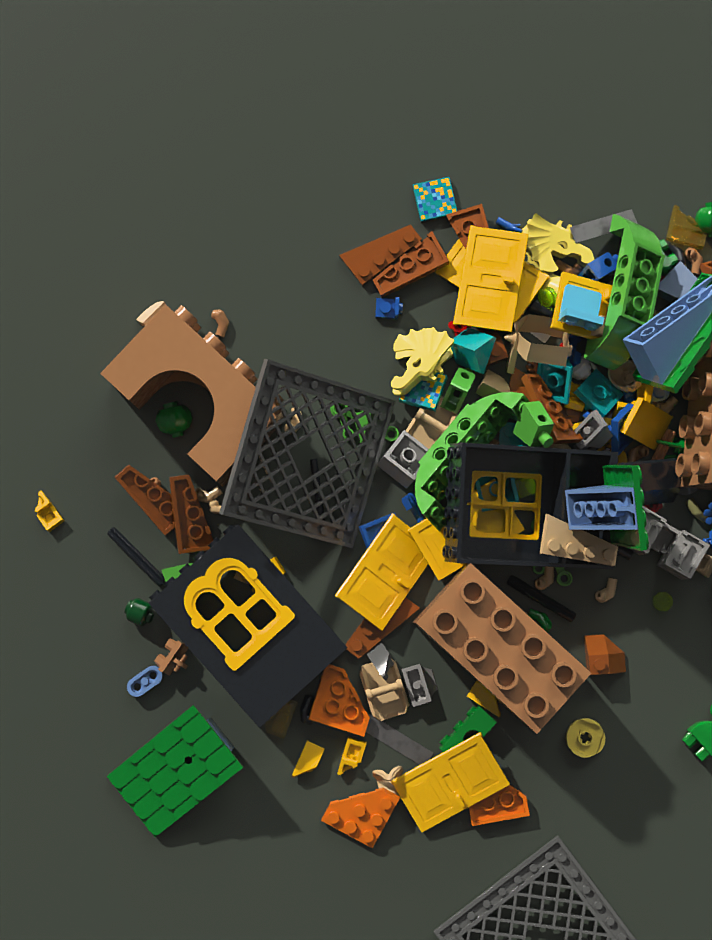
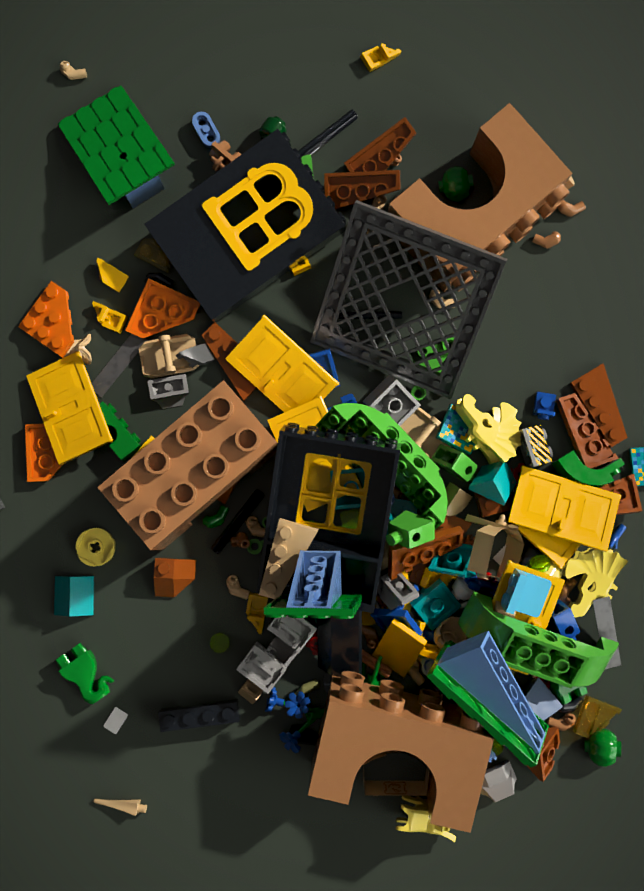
camera: 95 degrees right, 0 degrees up
none -> teal slope [54,576,94,616]
none -> tan arm [60,61,87,80]
none -> medium nougat arm [230,532,250,548]
none -> yellow slope [246,593,268,634]
none -> slope [519,425,553,468]
none -> green arch [552,450,625,488]
none -> medium nougat arm [558,200,586,217]

